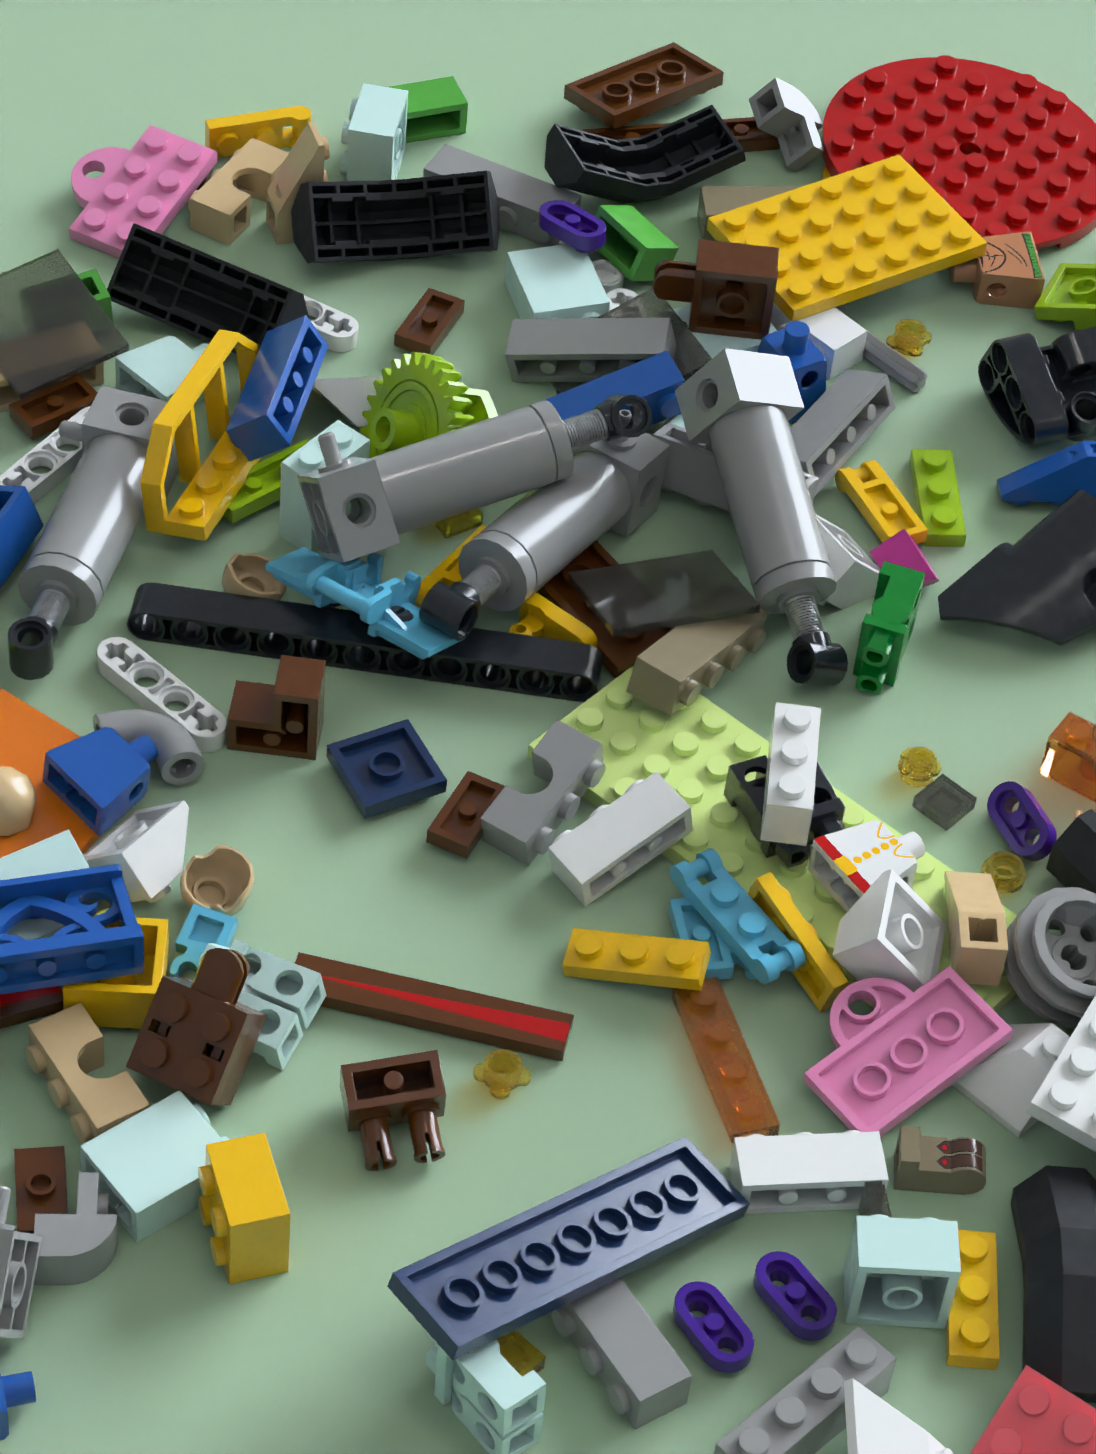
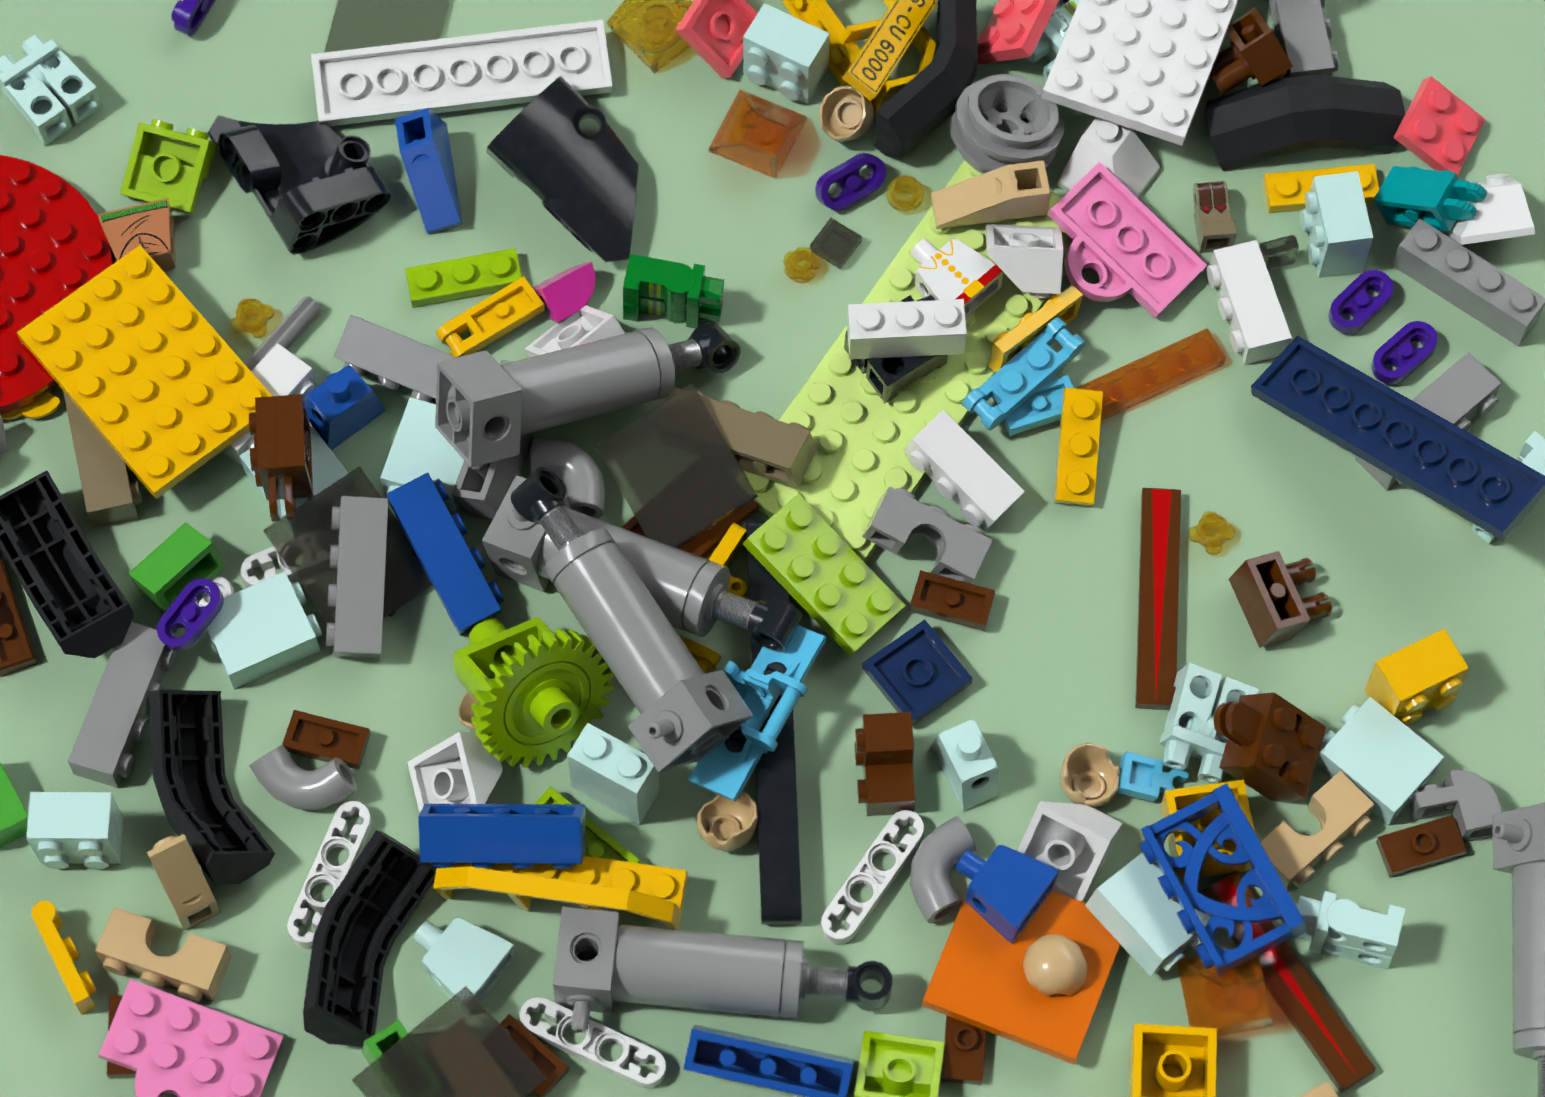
camera: 95 degrees left, 20 degrees up
none -> light grey cylinder [249,745,358,810]
none -> light grey cylinder [531,437,605,519]
none -> lime plate [743,493,906,657]
none -> light aqua torso [931,719,999,811]
none -> teal hinge [1373,166,1487,232]

